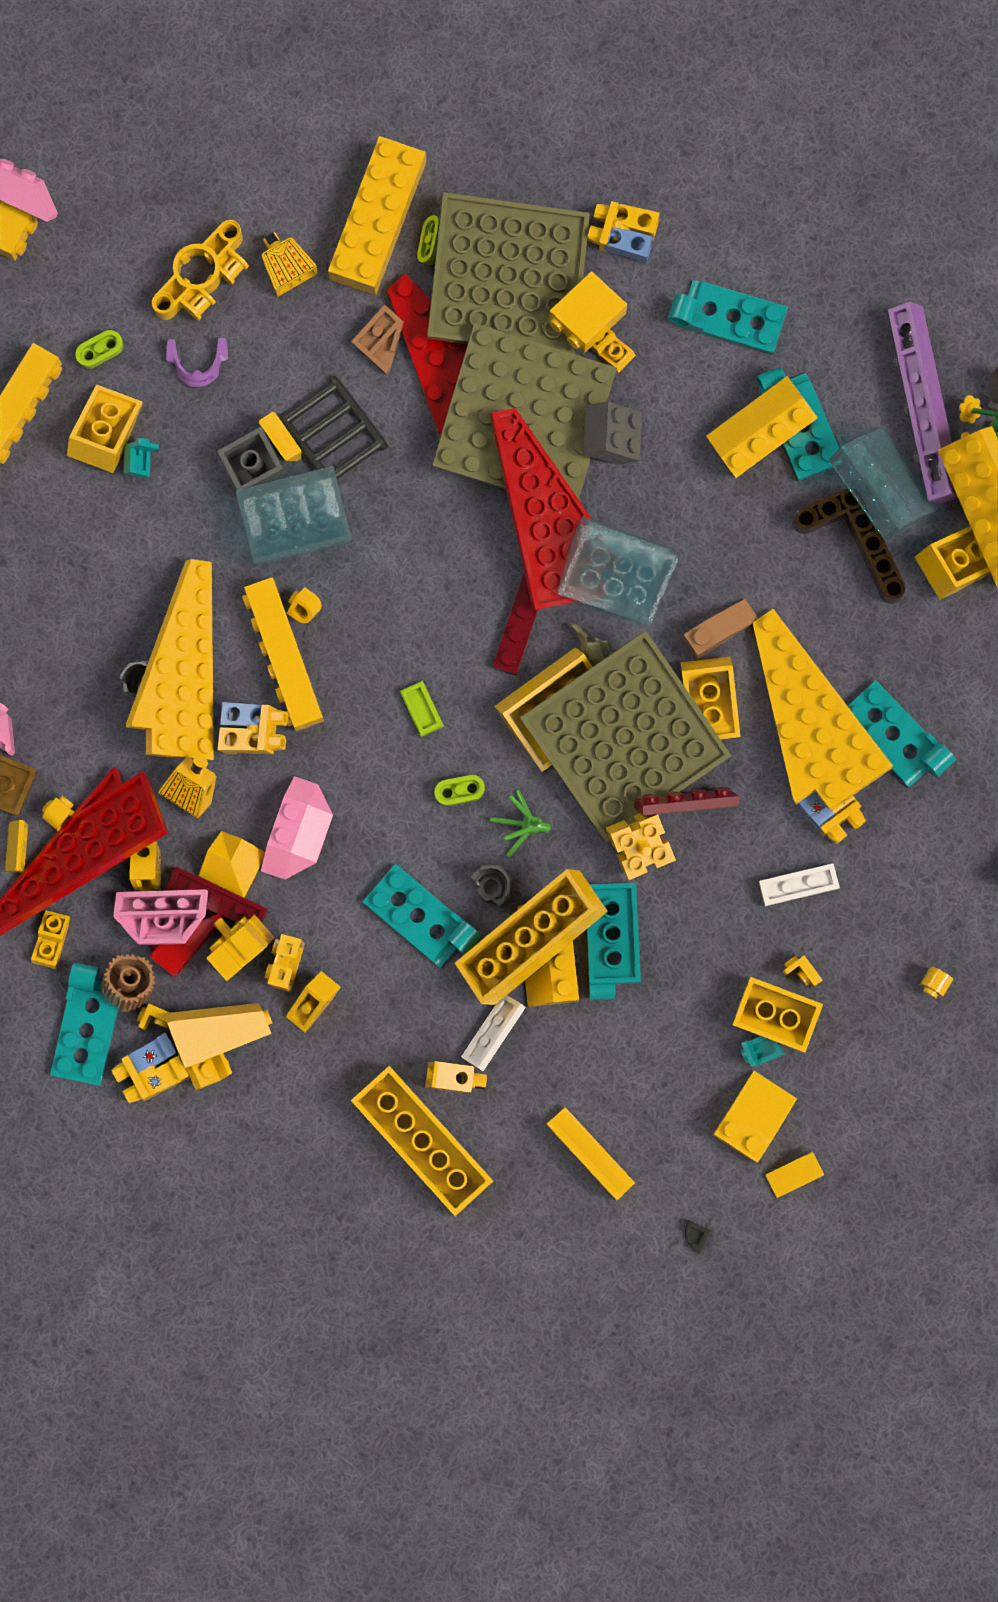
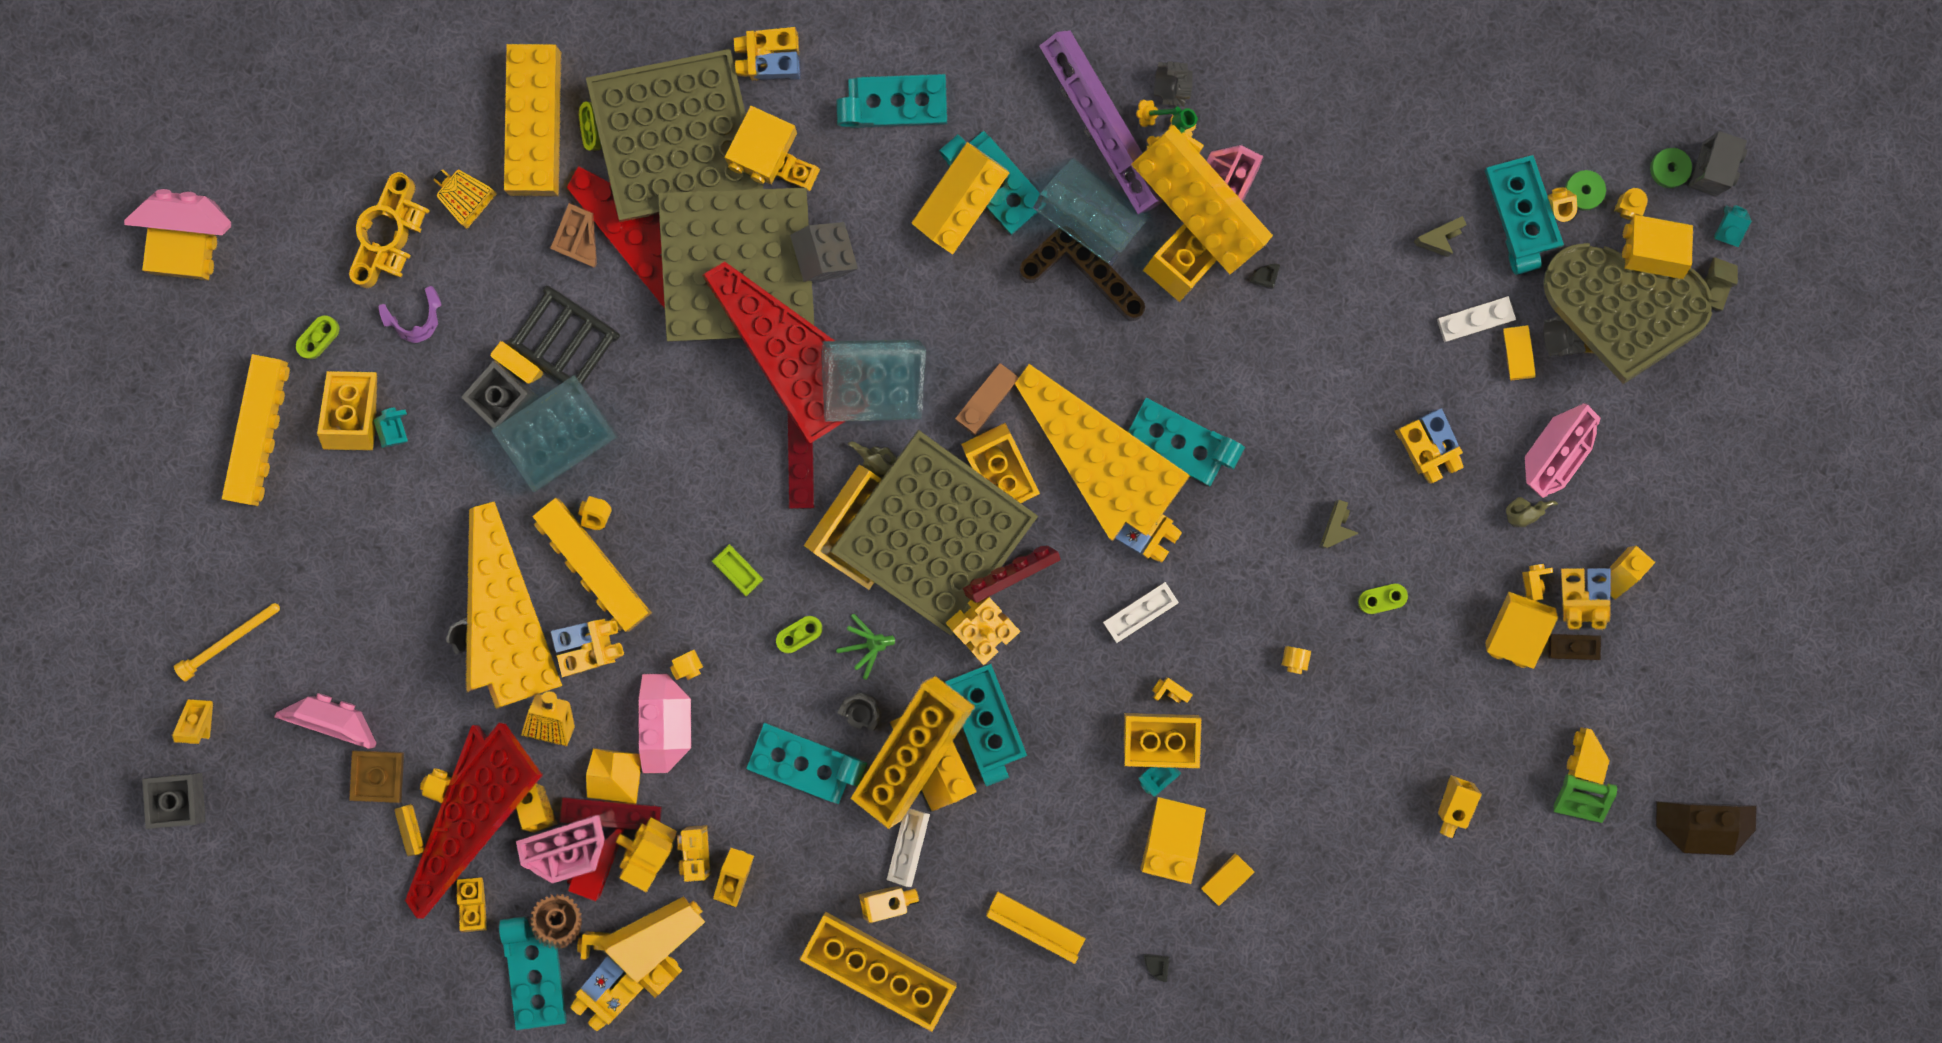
camera: 20 degrees left, 5 degrees up
none -> yellow plate [670,649,703,680]

